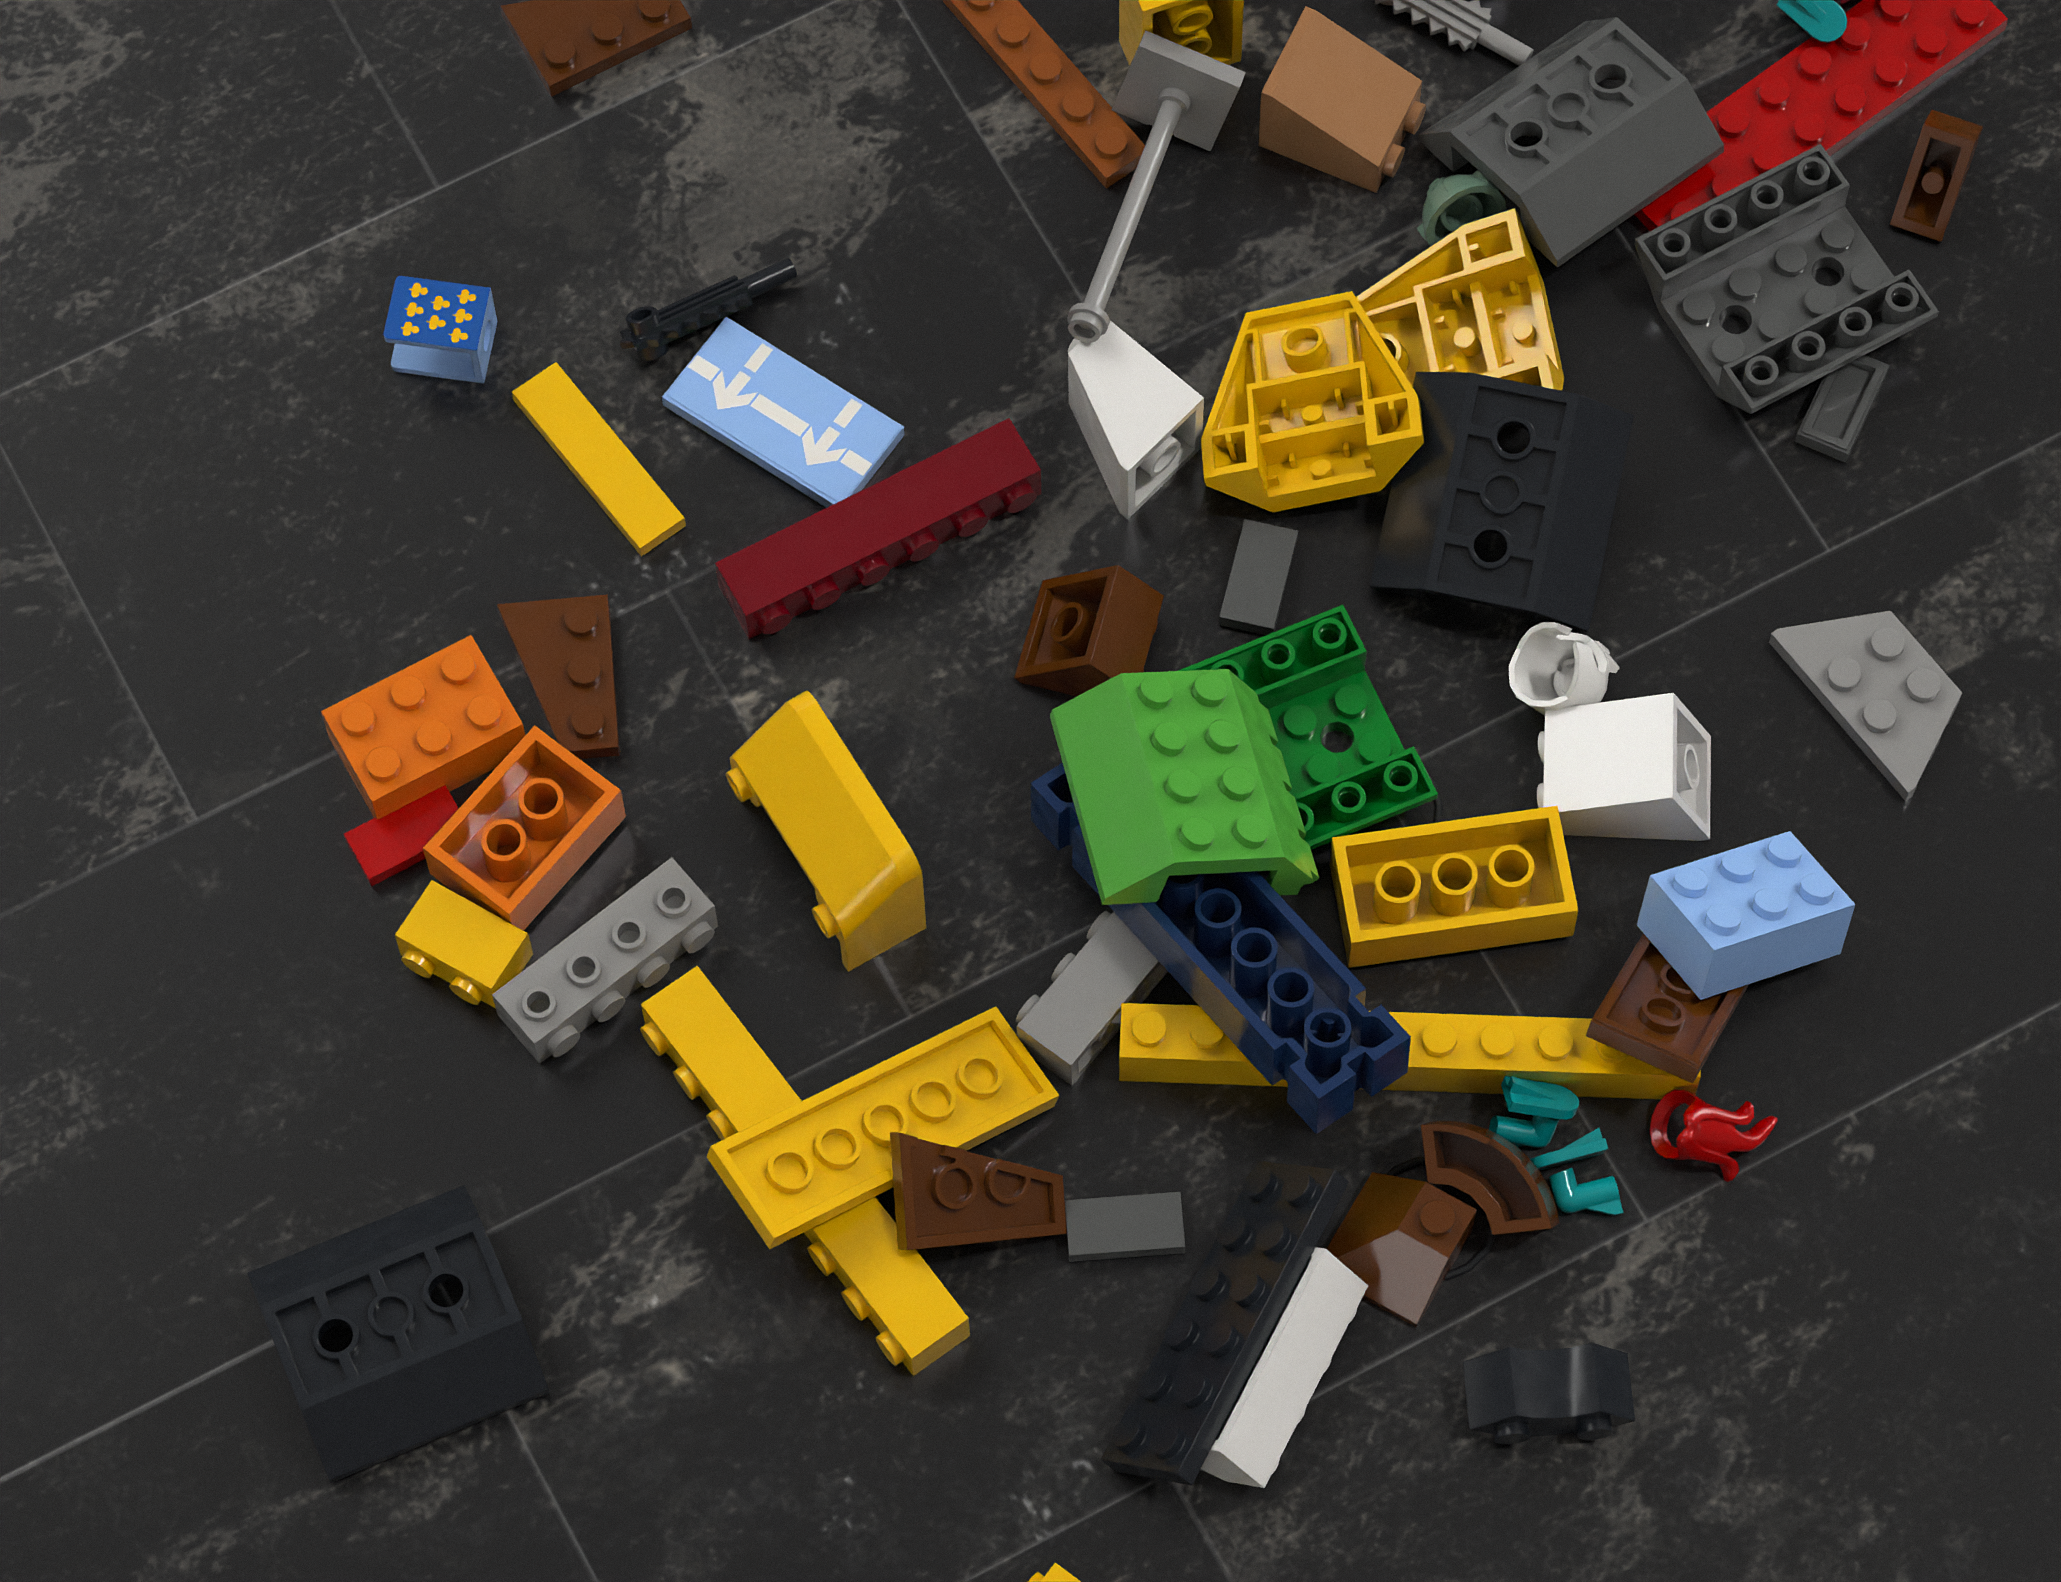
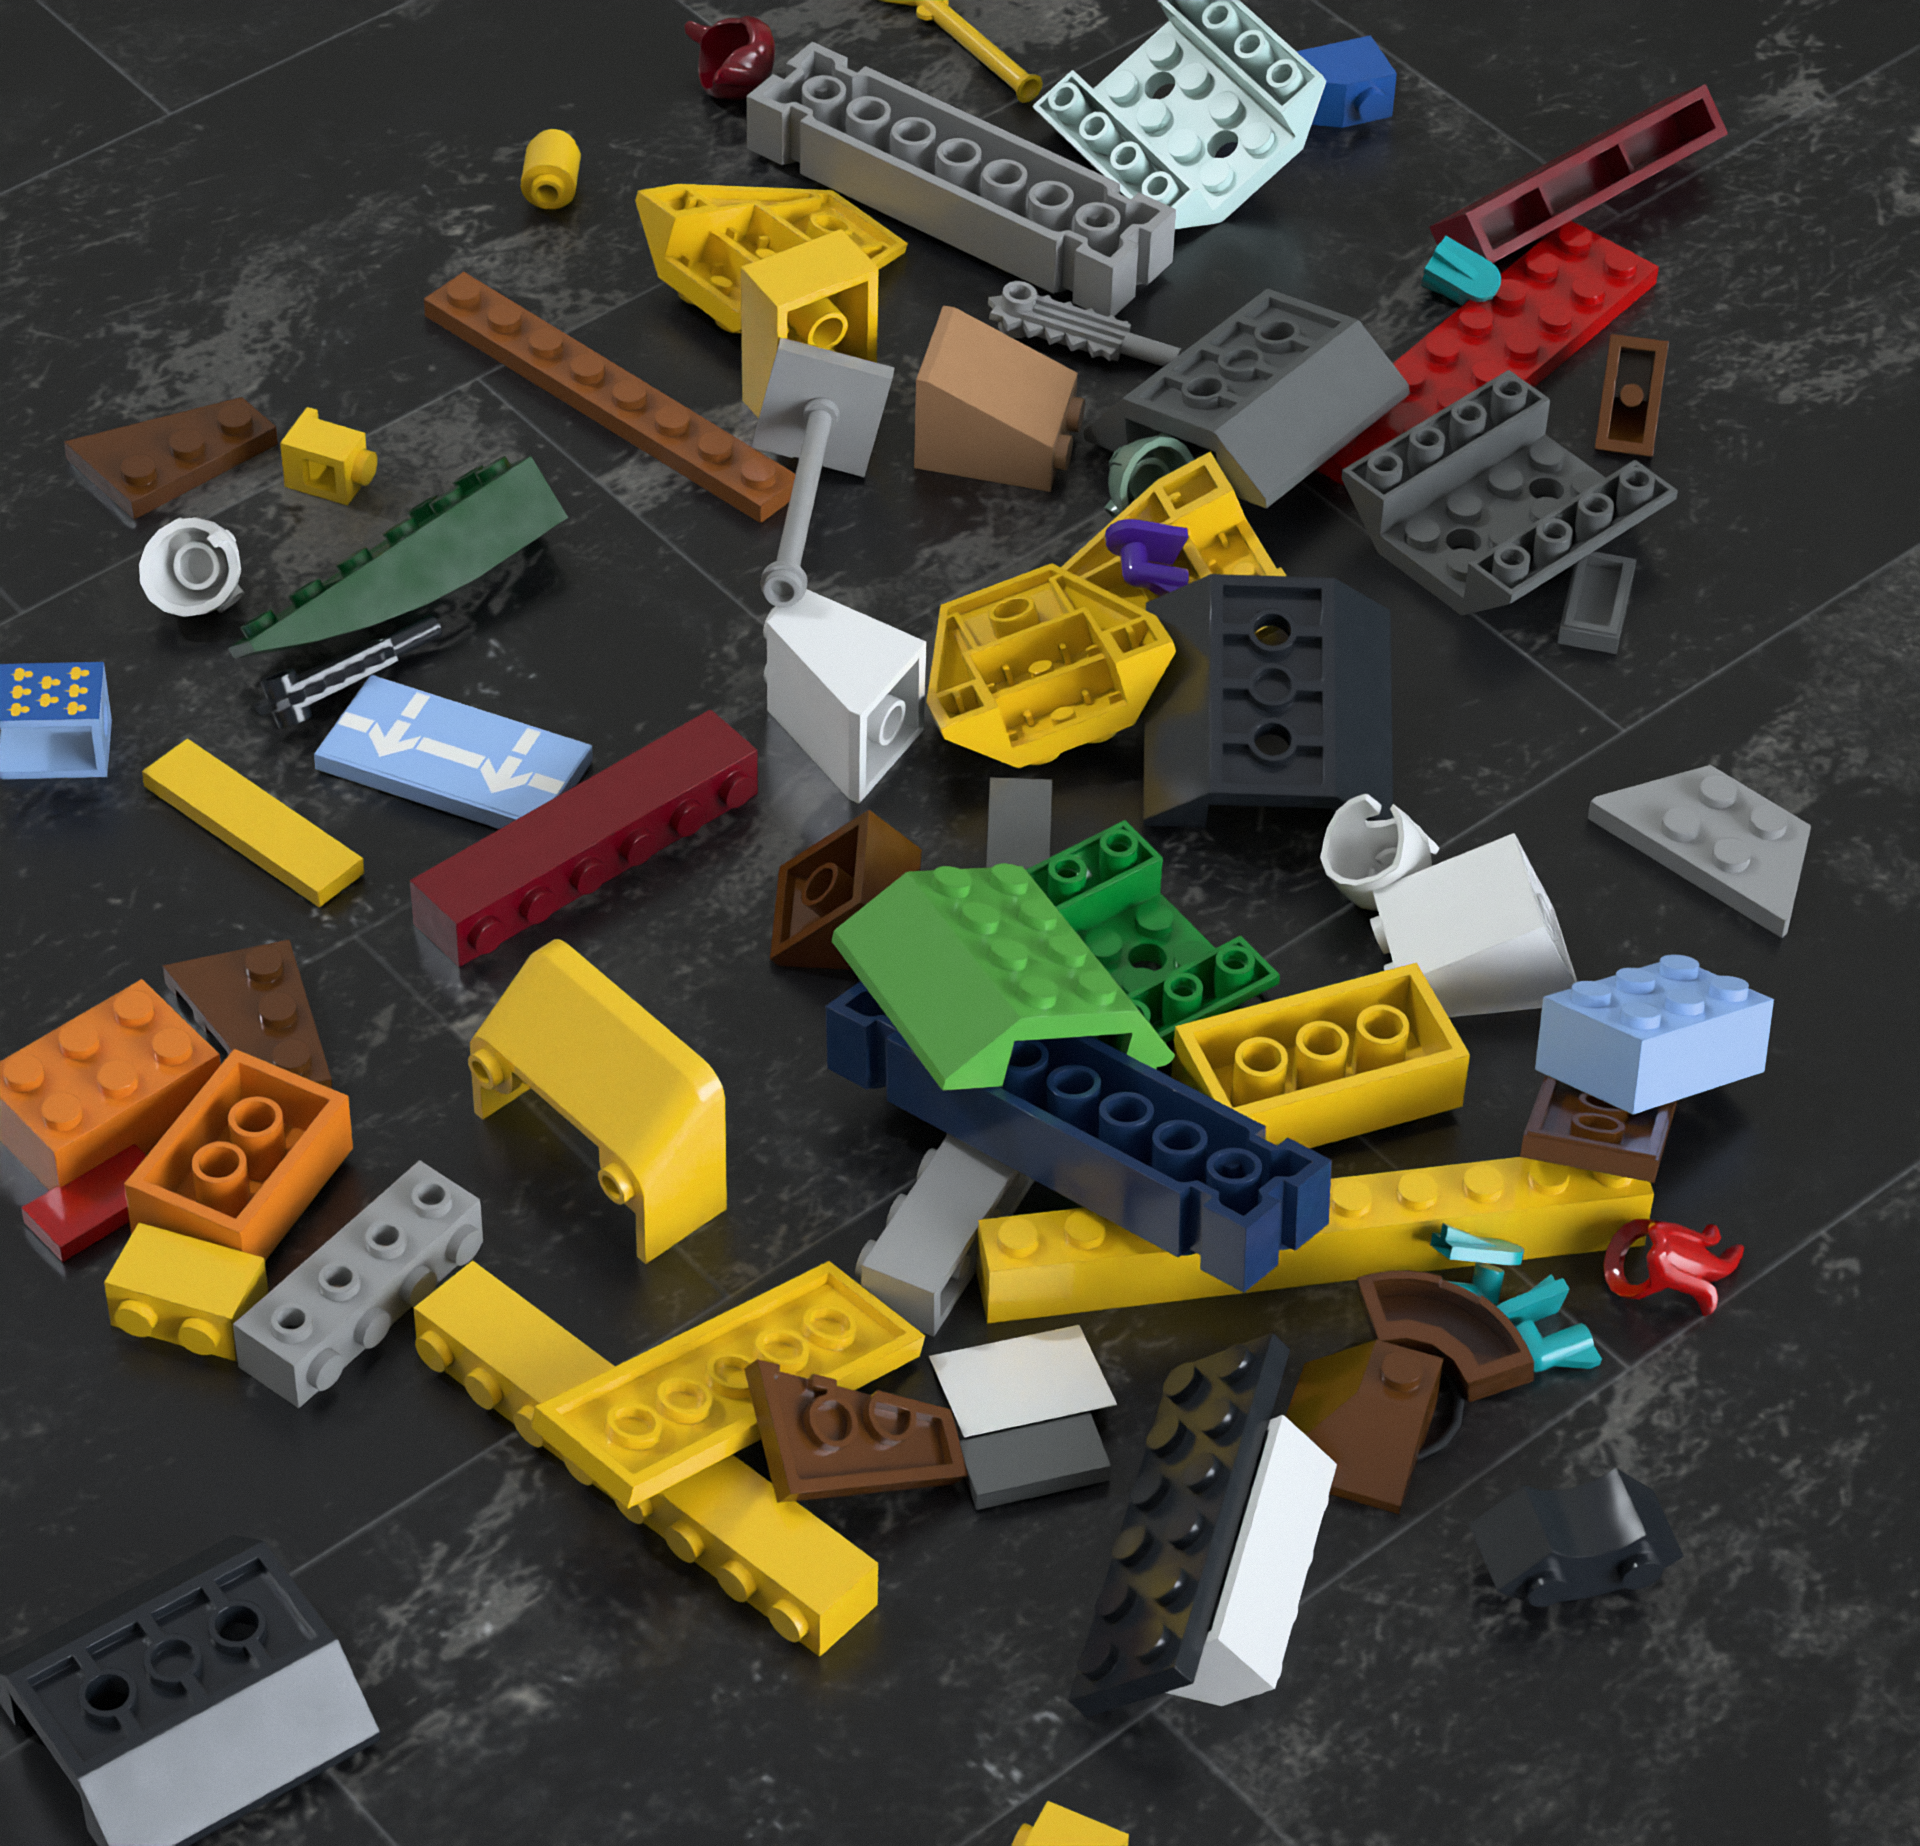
camera: 15 degrees left, 20 degrees down
none -> white helmet [139,517,245,617]
none -> dark green wedge [228,456,568,659]
none -> yellow brick [280,407,378,506]
none -> white sticker [929,1325,1117,1437]
none -> dark purple piece [1105,519,1189,596]

